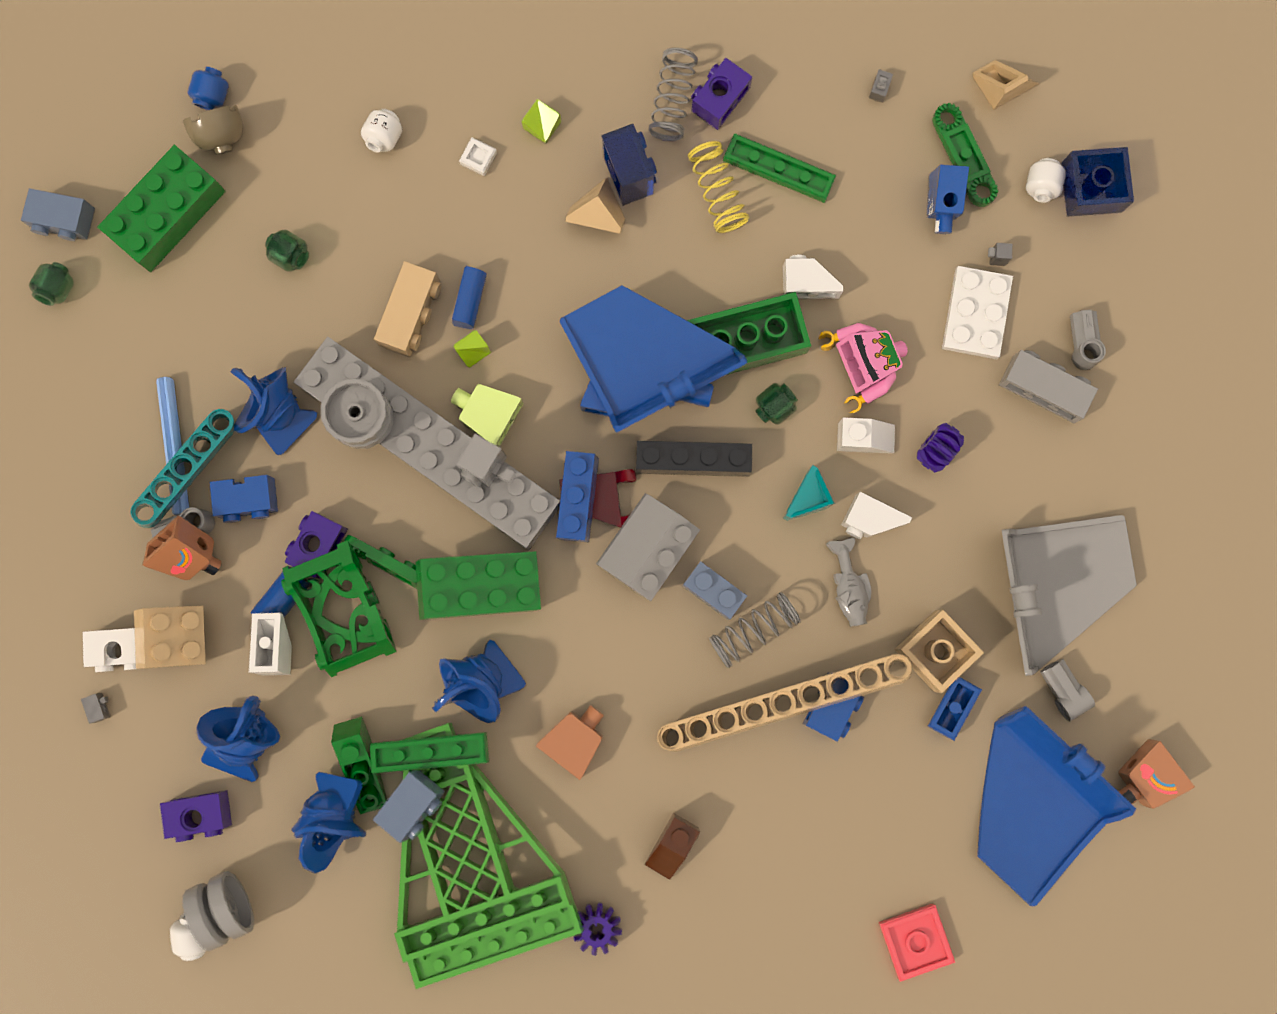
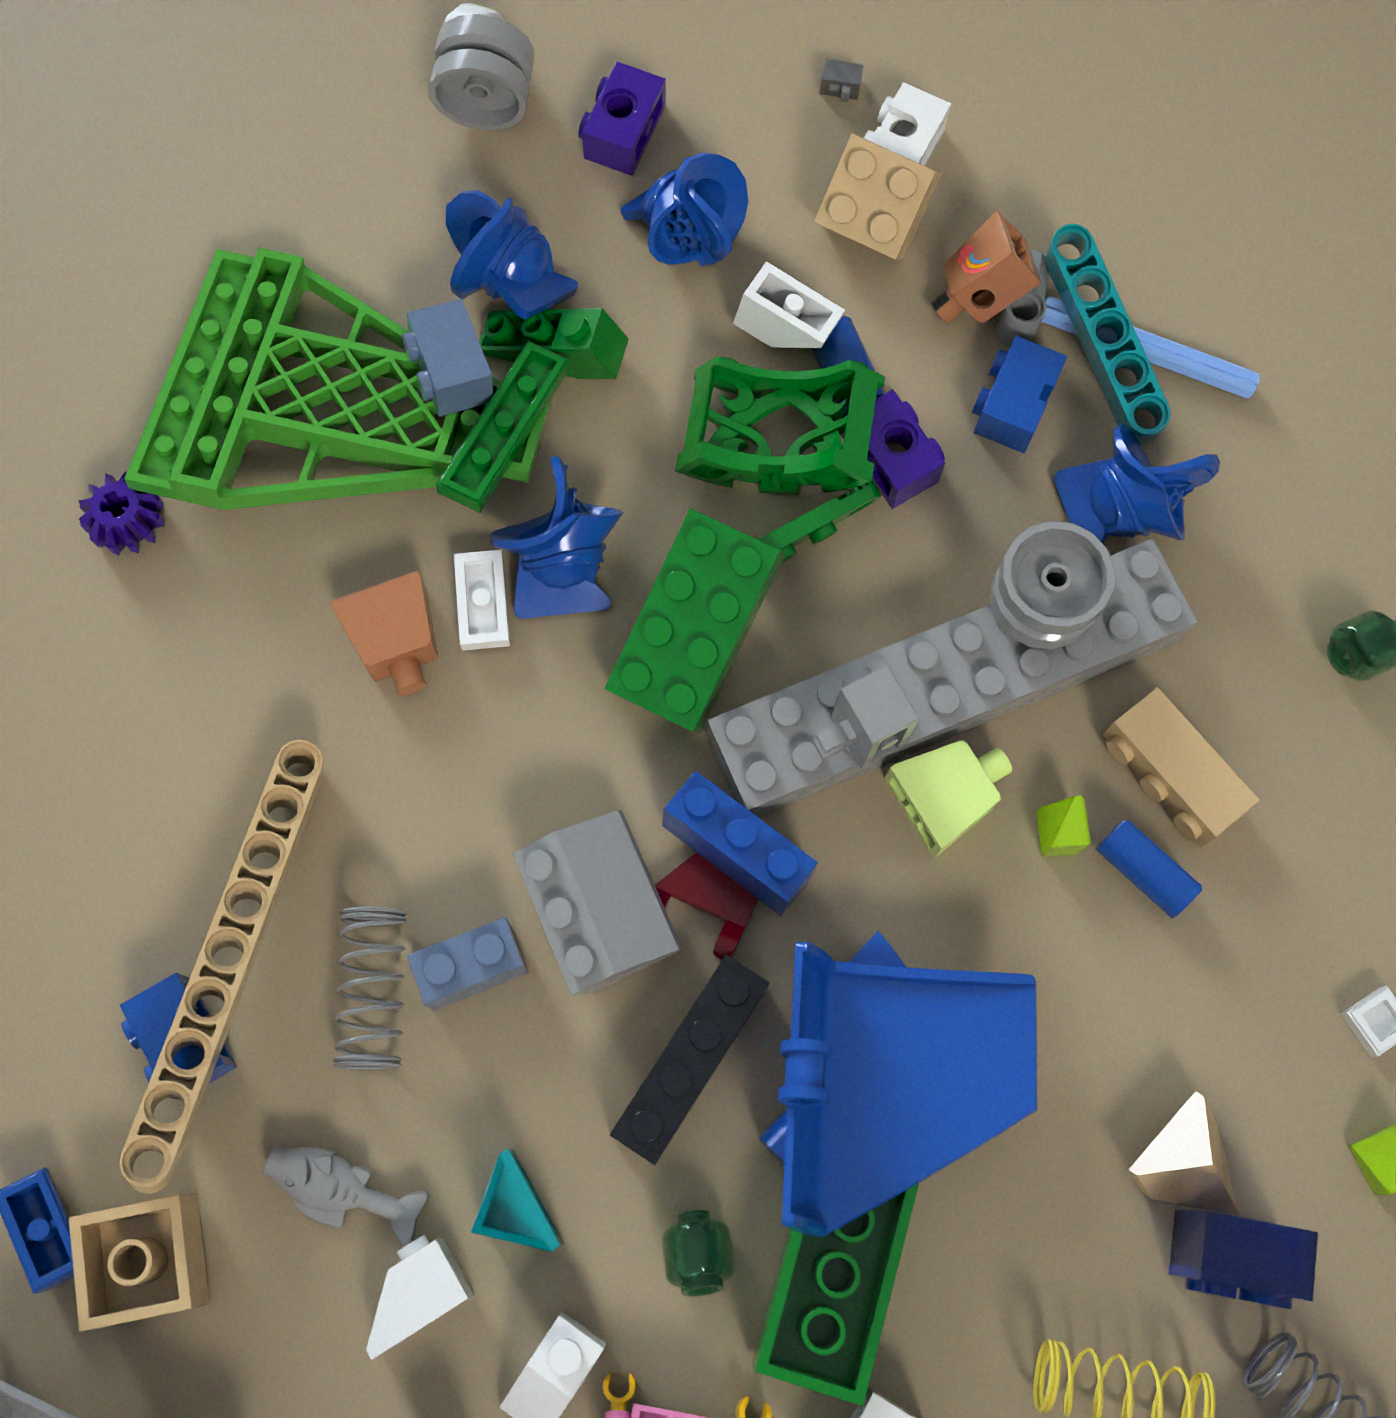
camera: 120 degrees right, 10 degrees down
reddish brown slope [645,813,700,880] -> none
none -> white plate [454,549,510,651]

